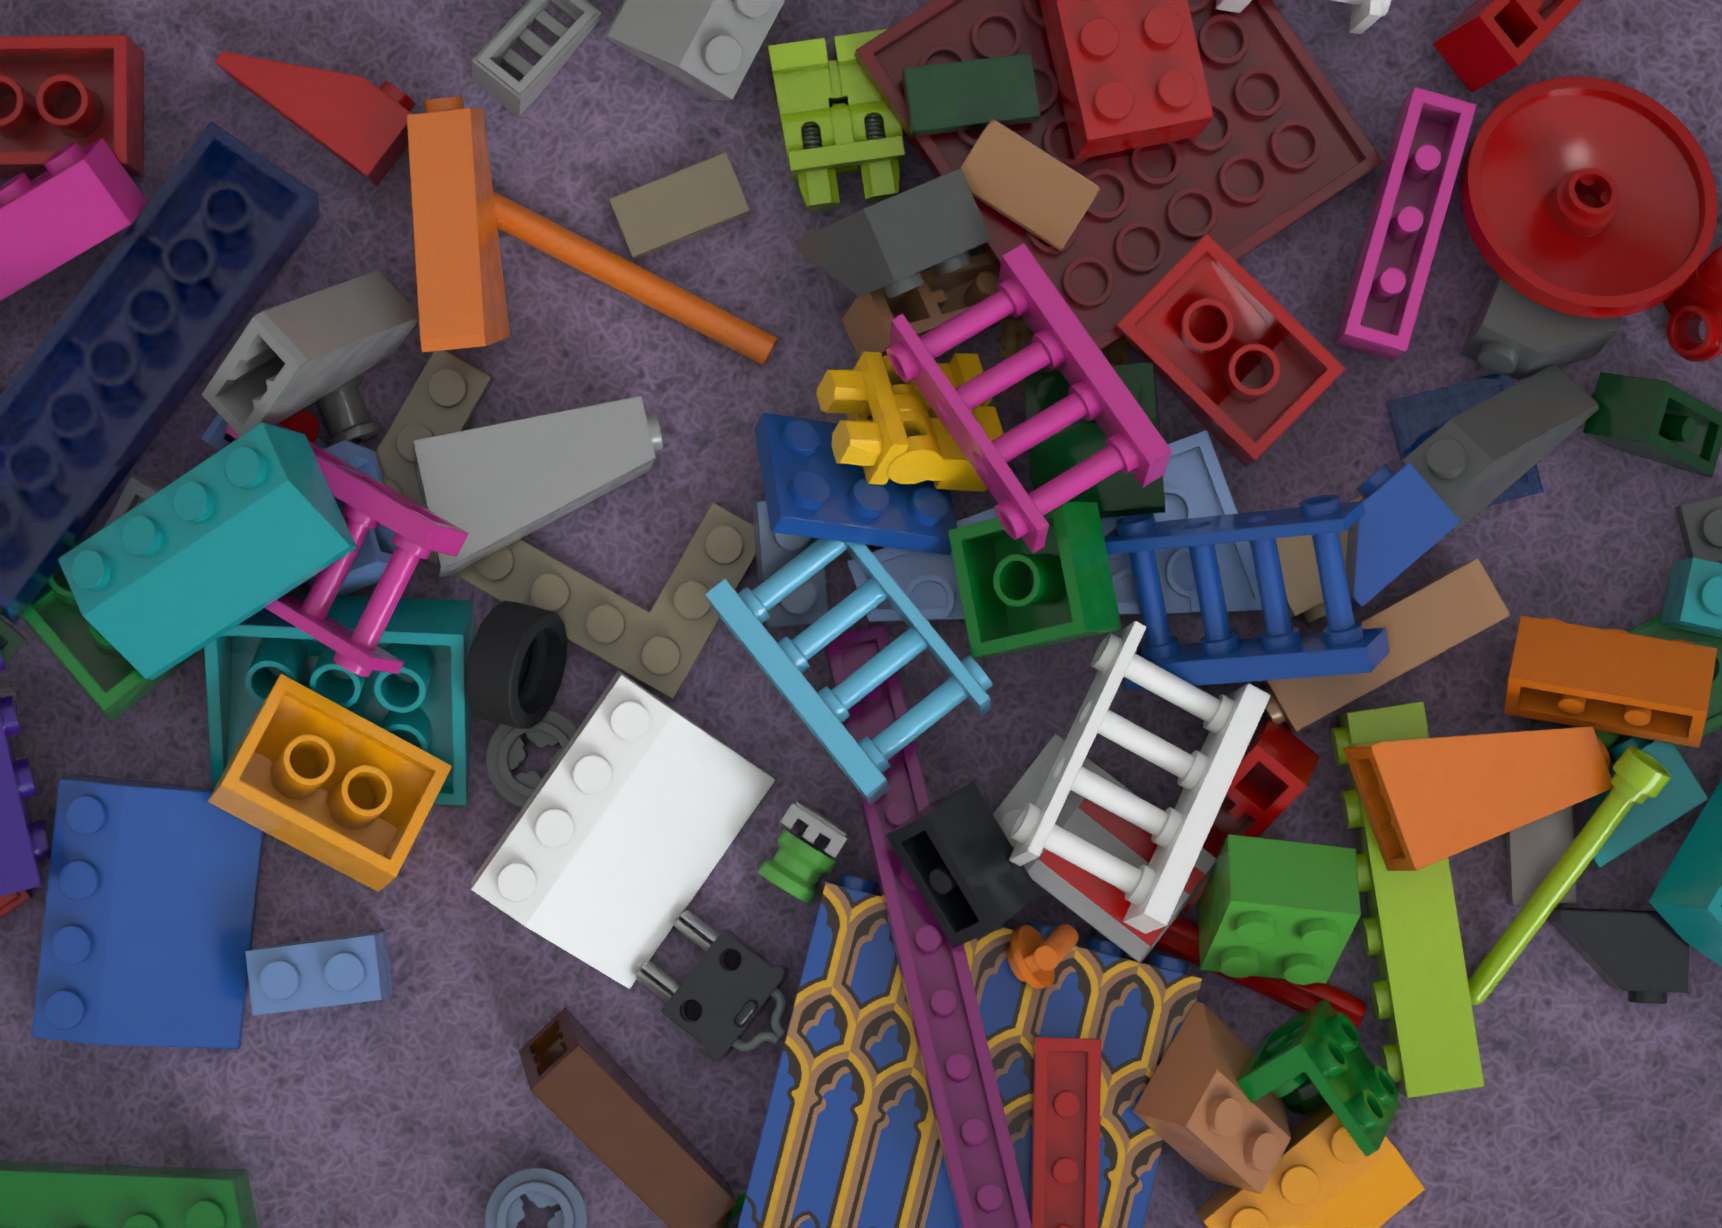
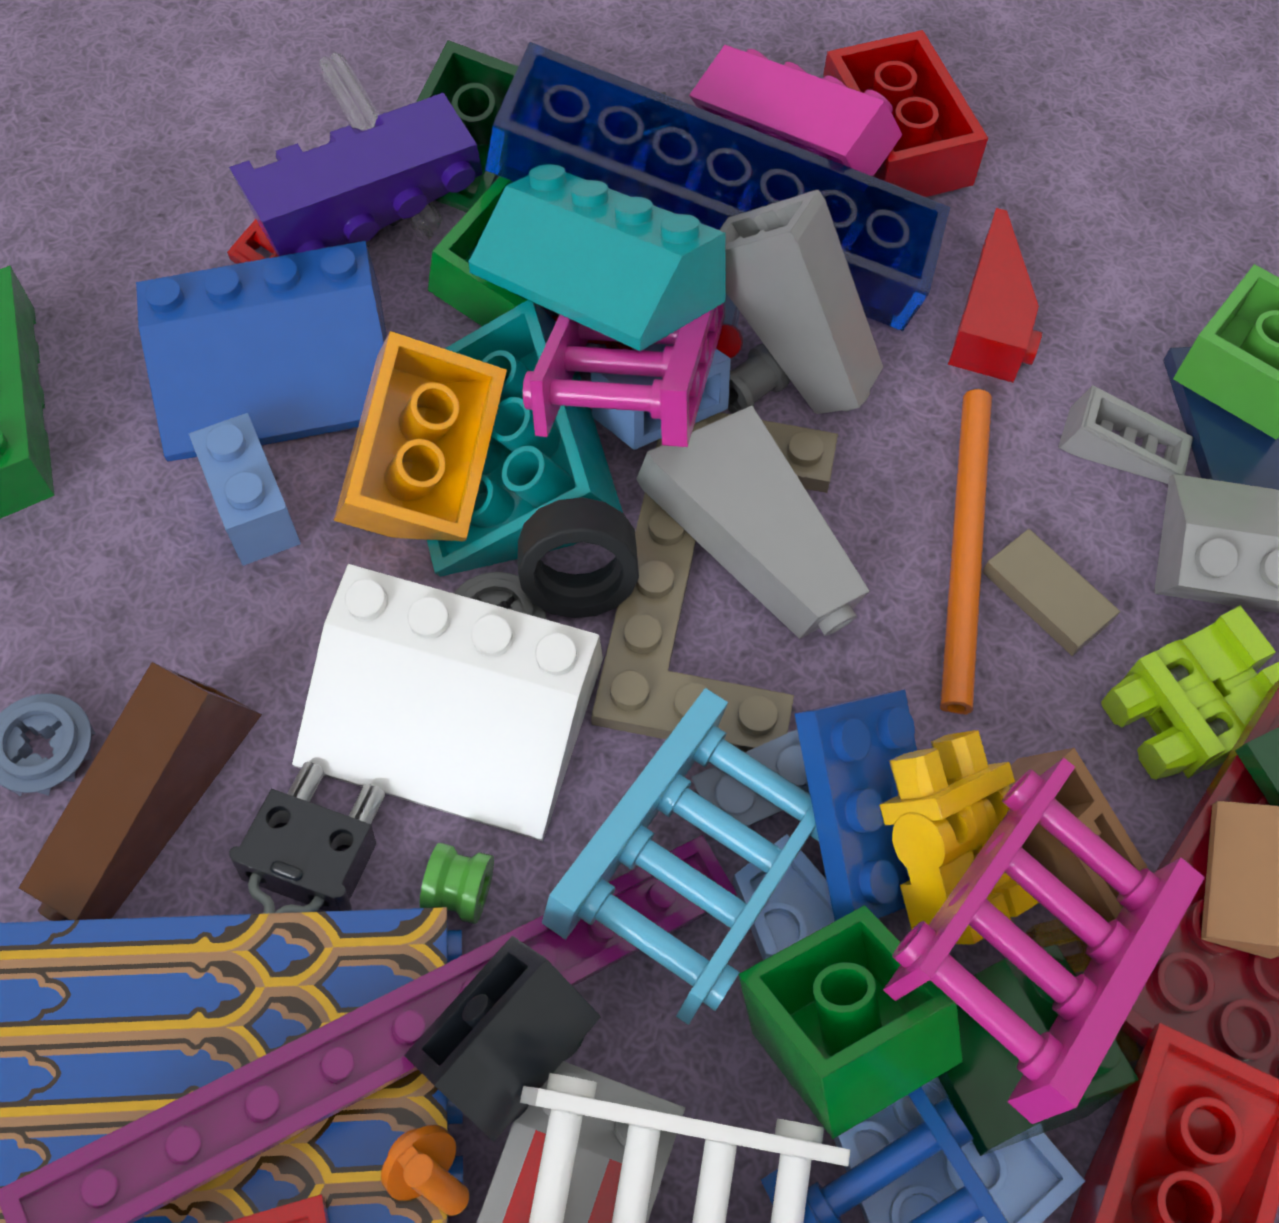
camera: 70 degrees right, 25 degrees down
orange slope [407,96,511,352] -> none
light grey tile [780,800,848,858] -> none
dark grey slope [795,168,991,299] -> none

